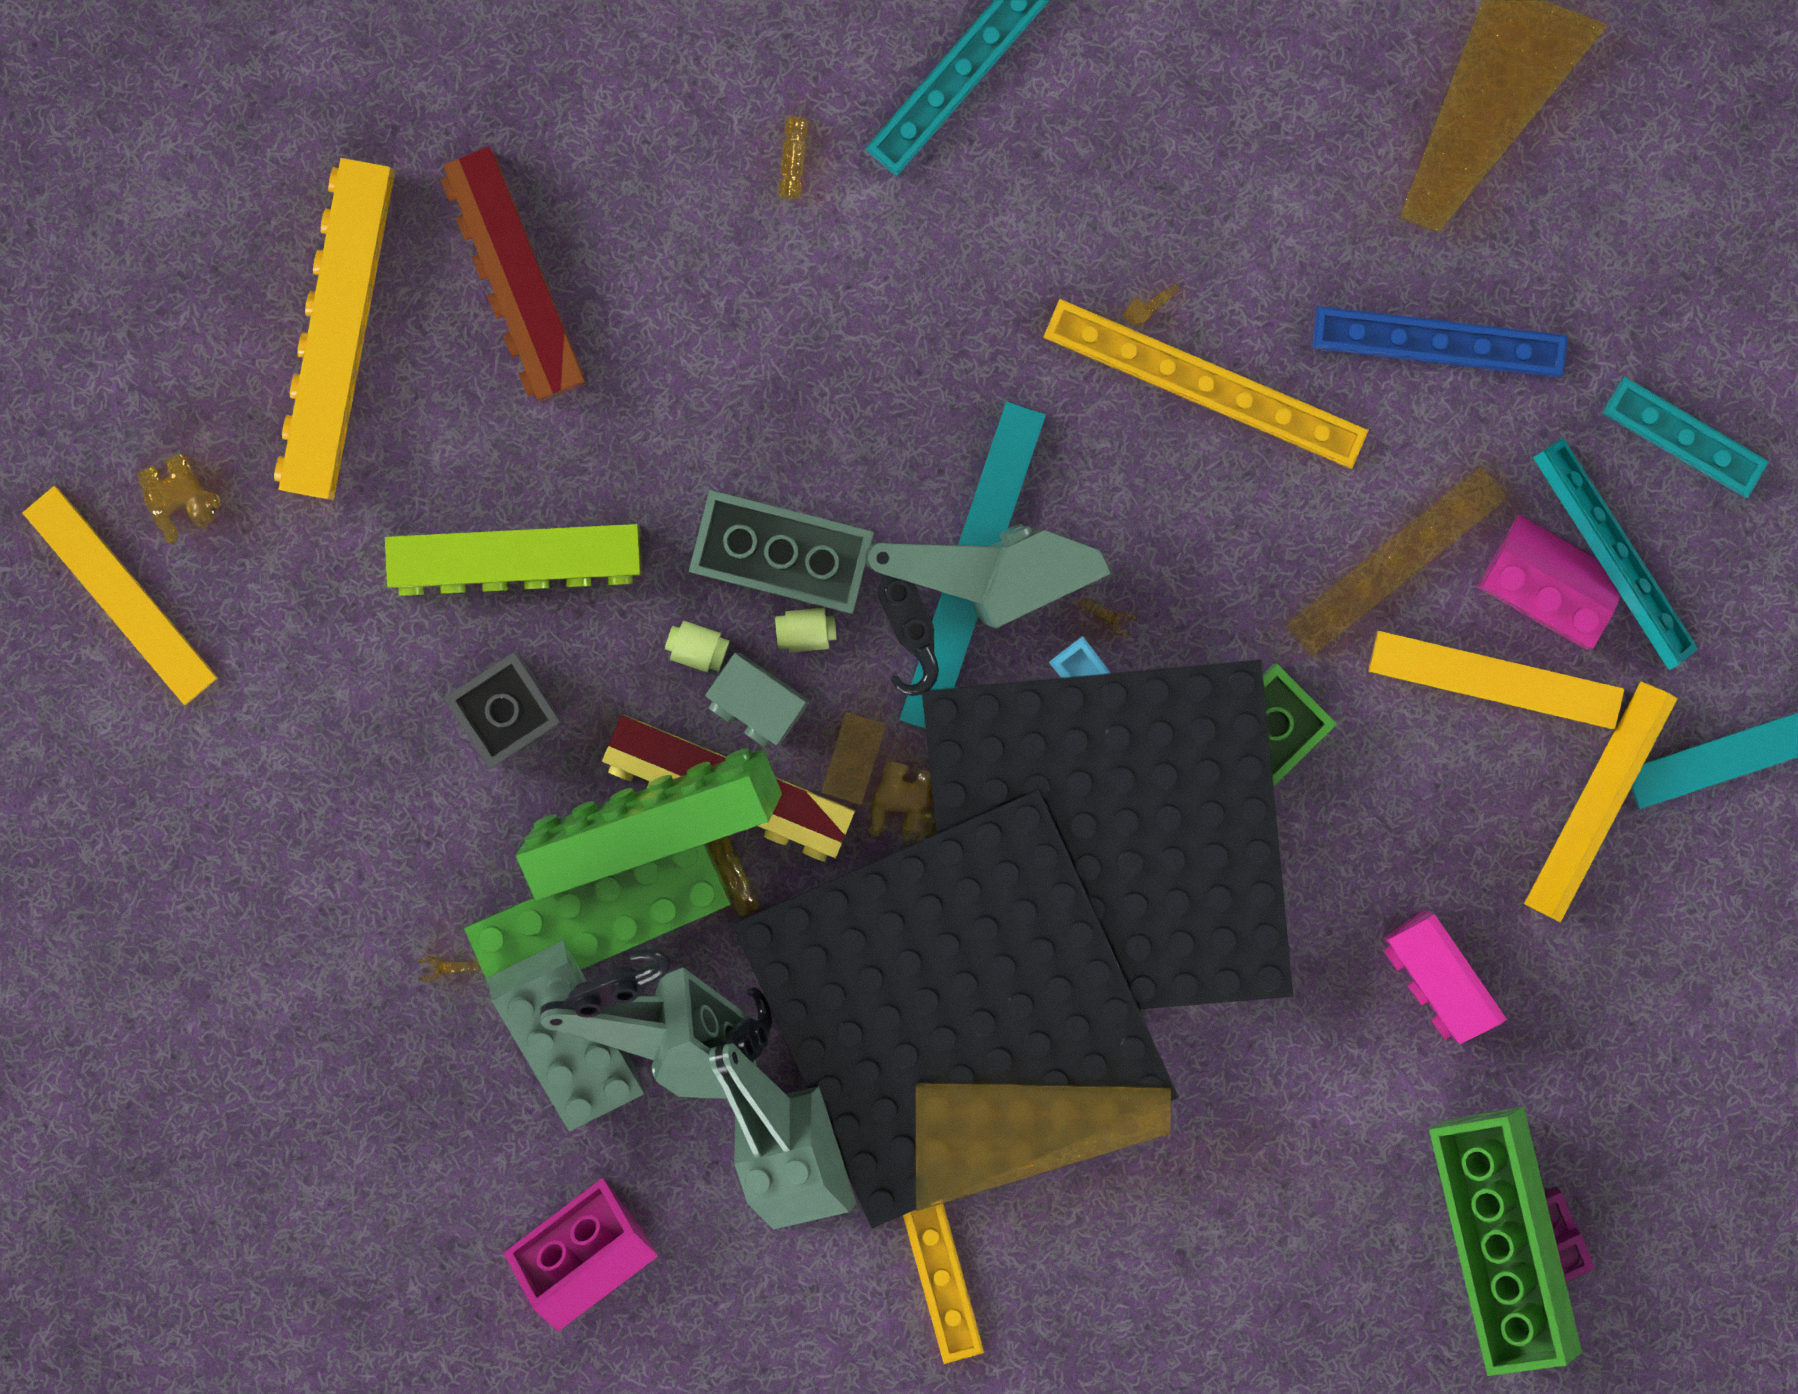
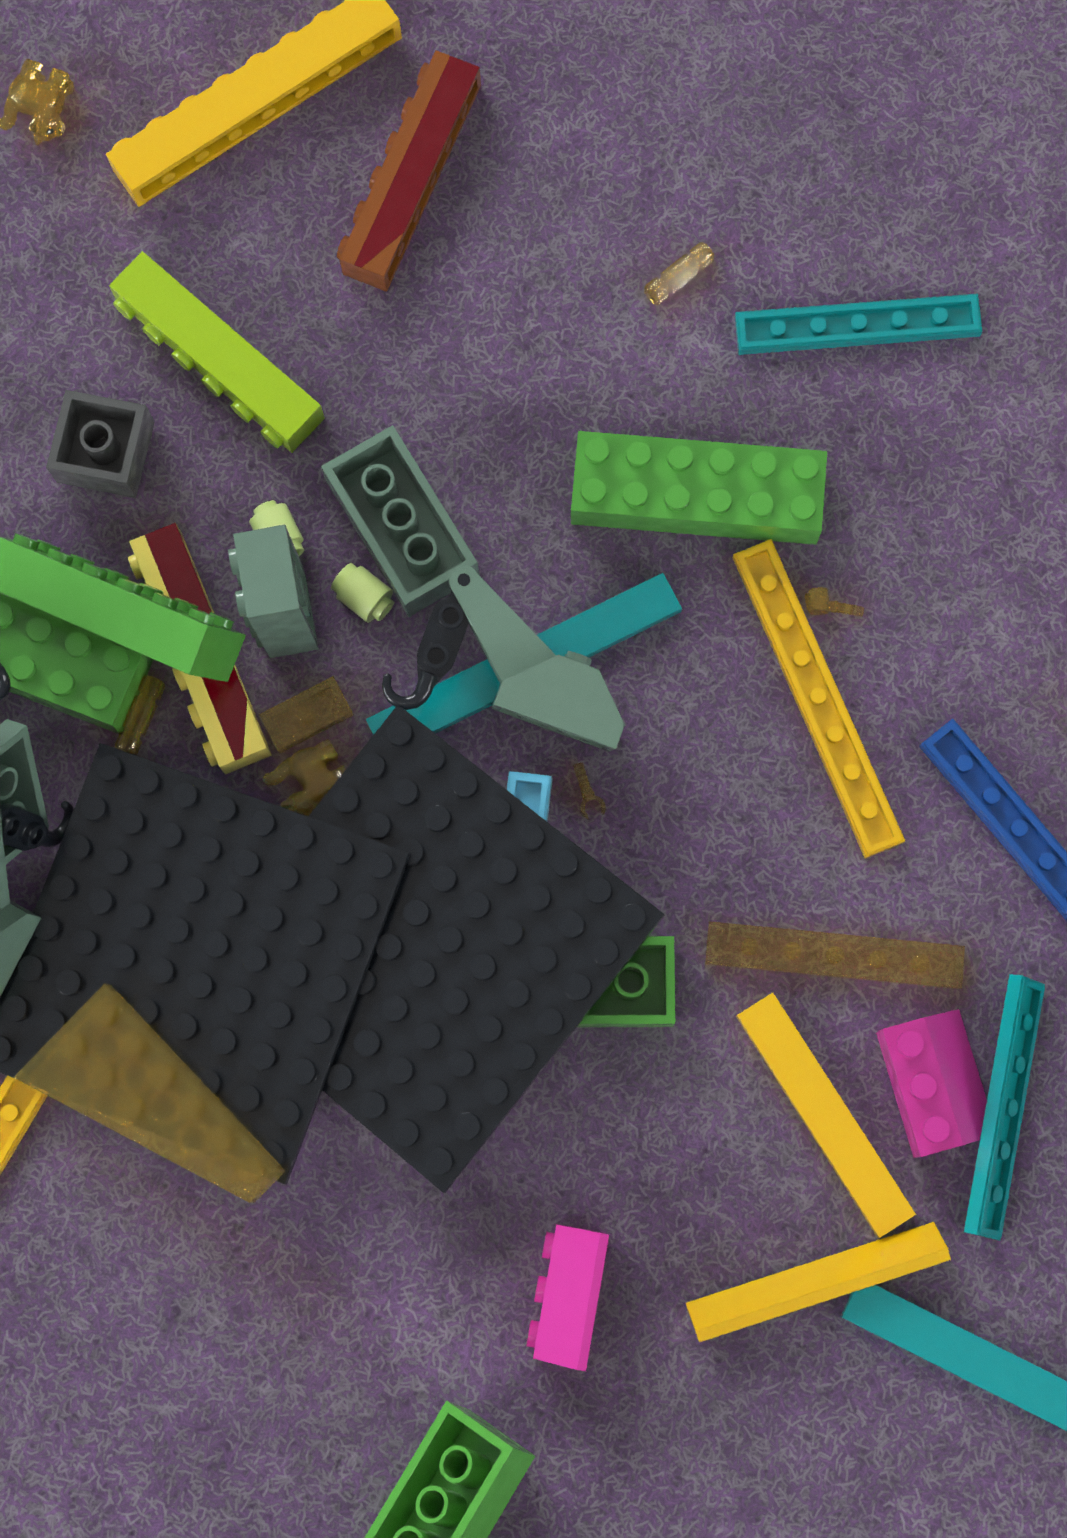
camera: 55 degrees right, 10 degrees down
none -> bright green brick [571,431,827,545]

